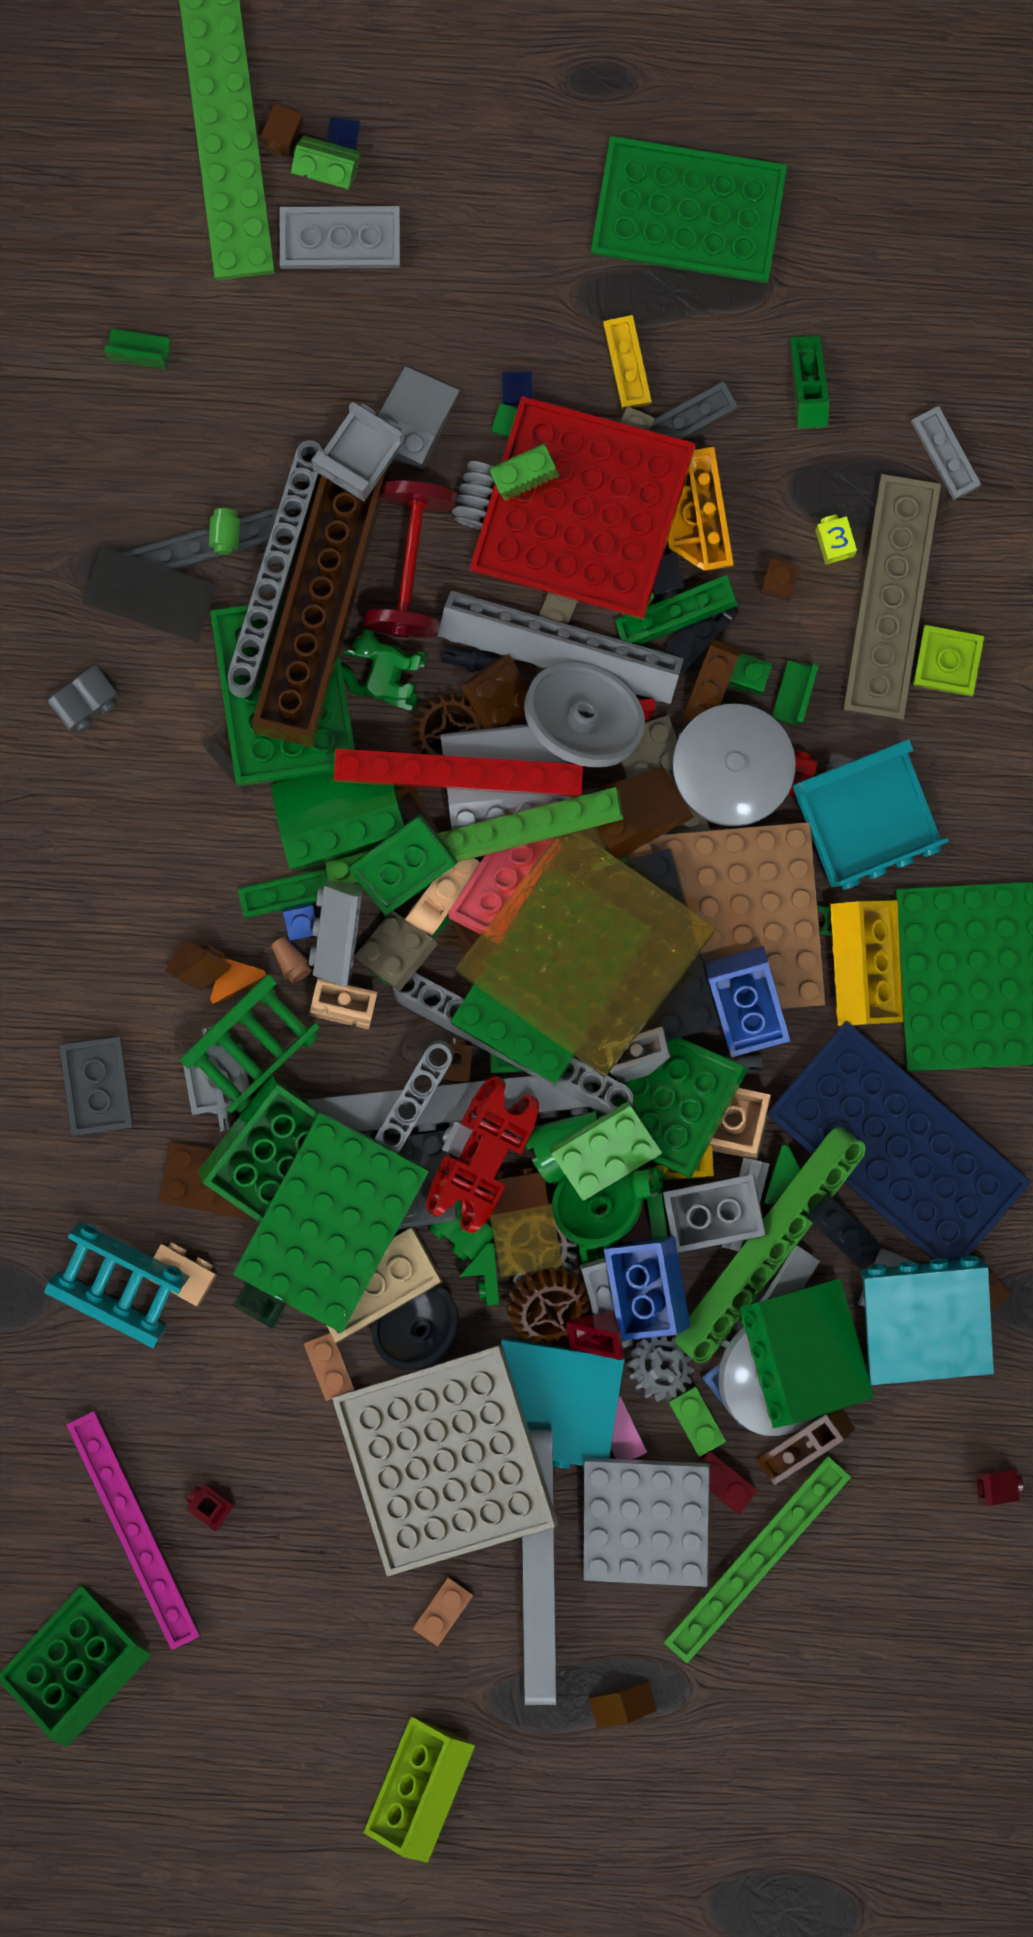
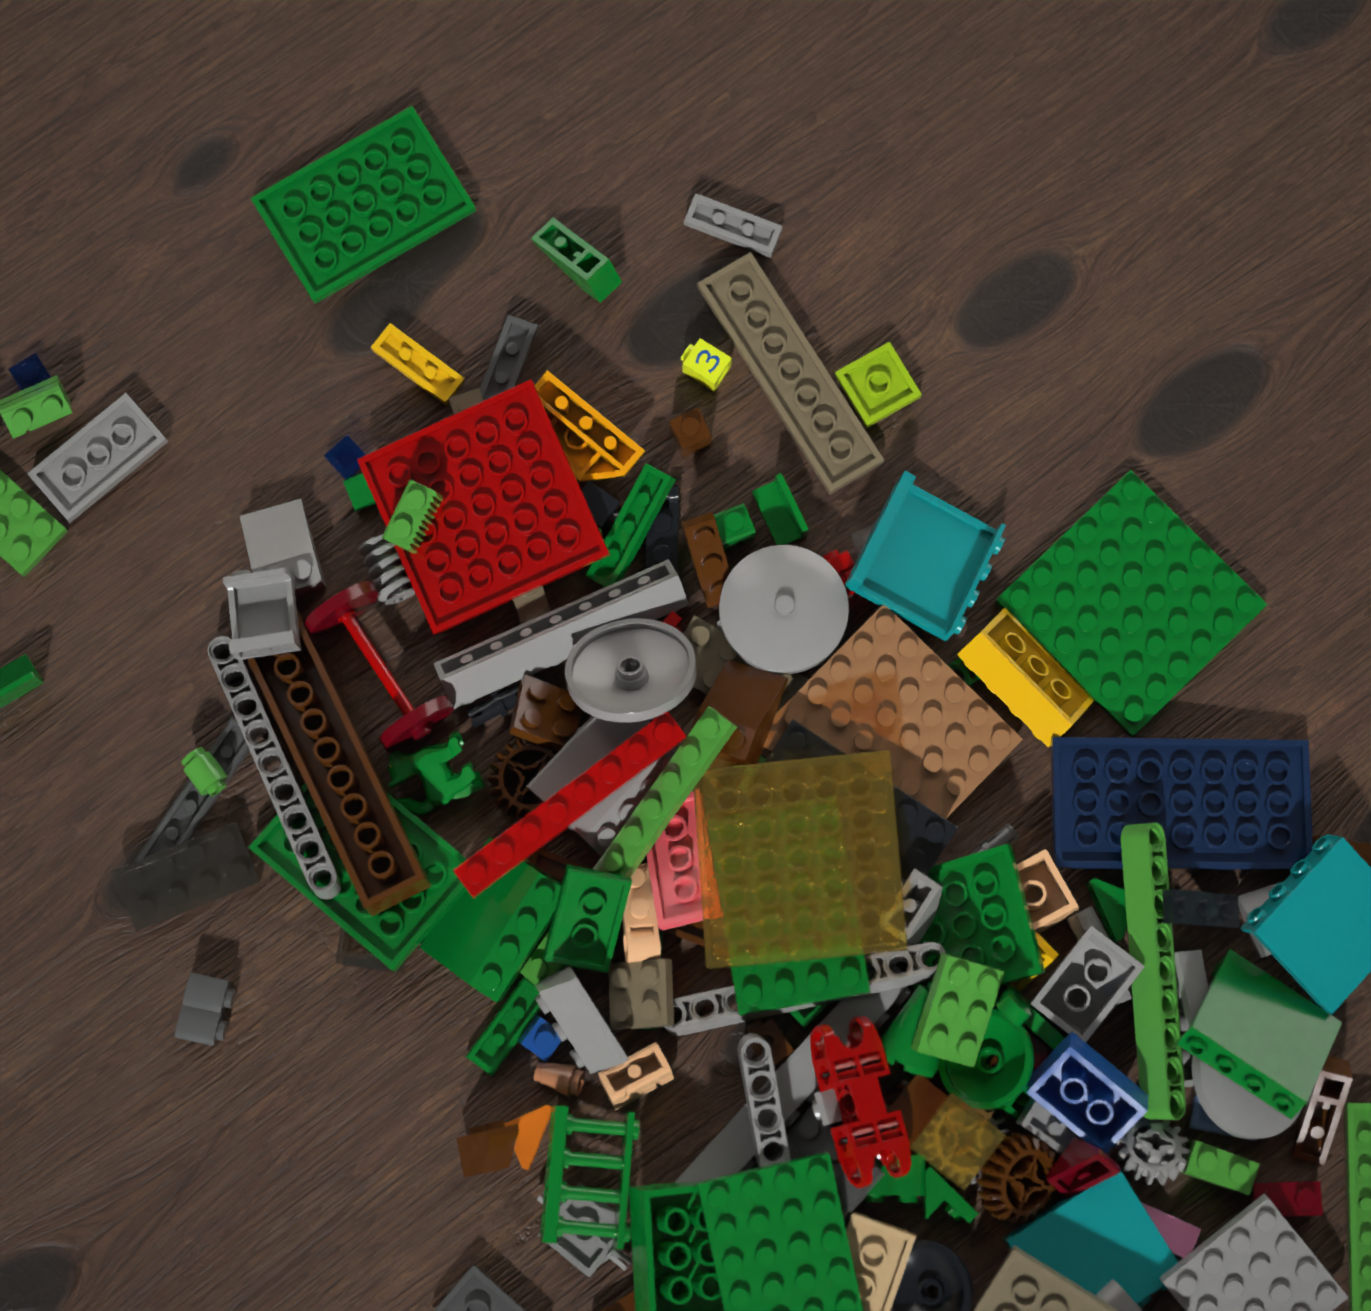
camera: 40 degrees left, 5 degrees down
blue slope [705,946,791,1057] -> none

